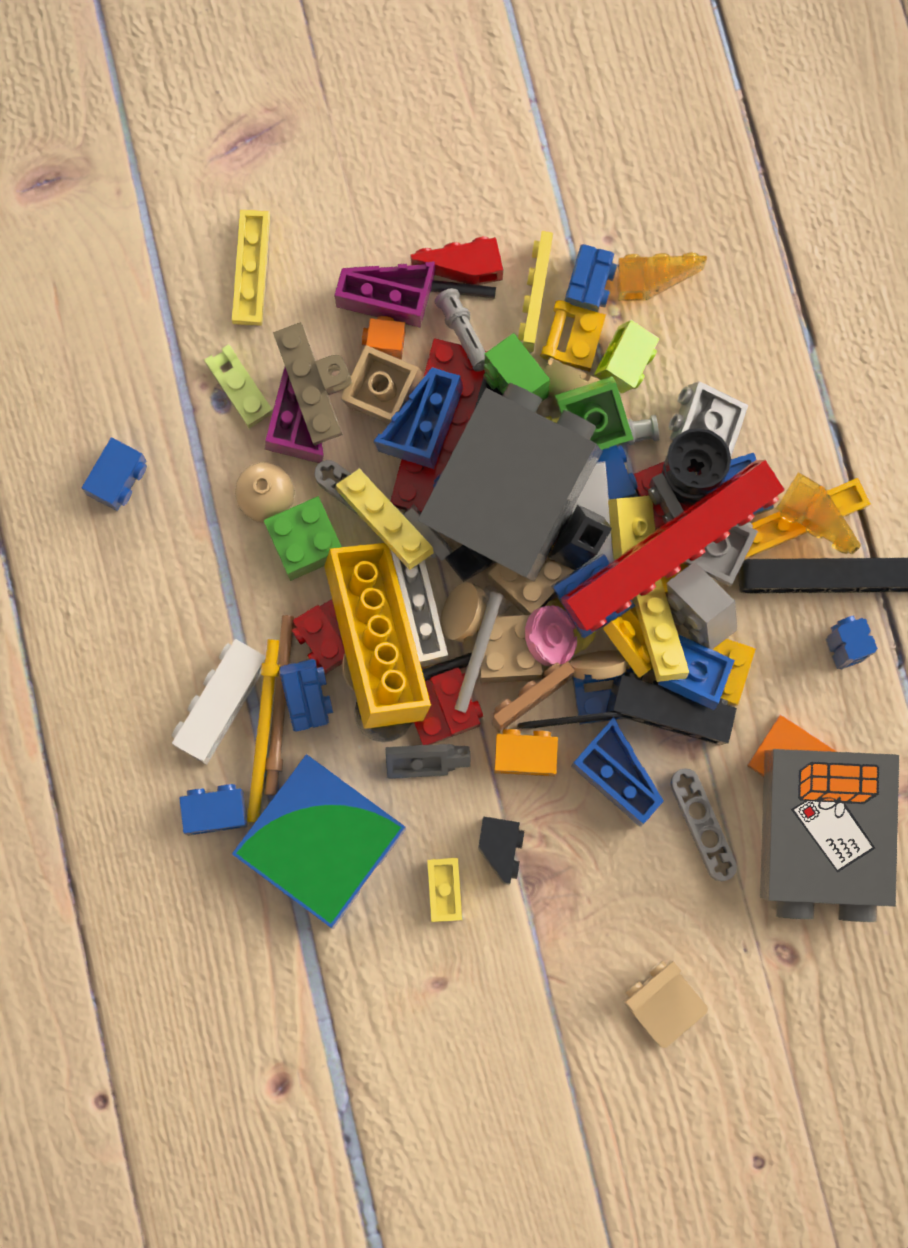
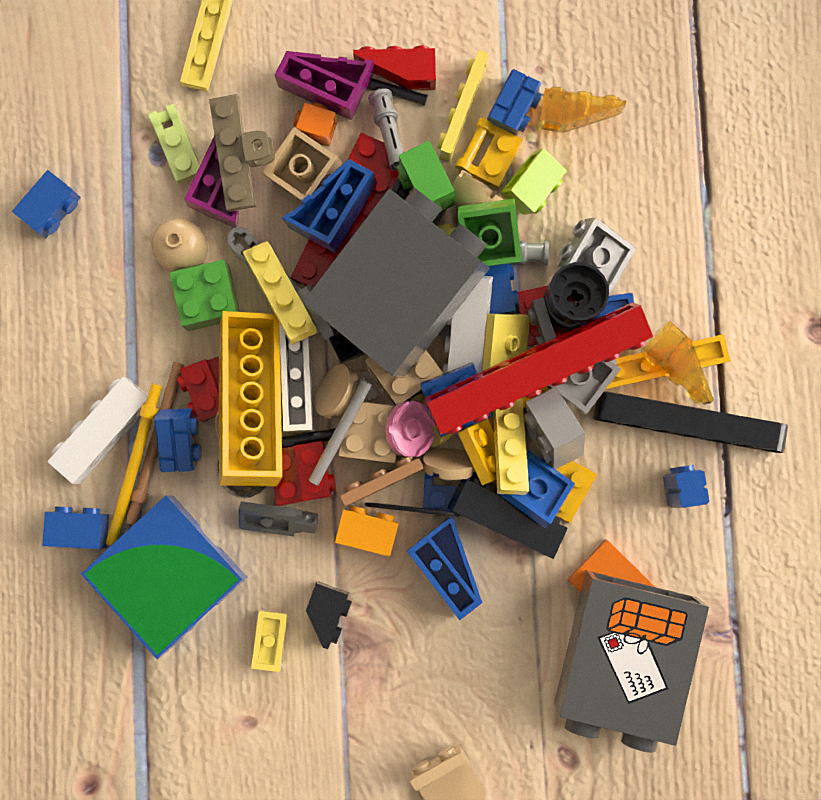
camera: 15 degrees right, 5 degrees up
black slope [548,505,612,570] -> none
light grey beam [670,768,737,882] -> none

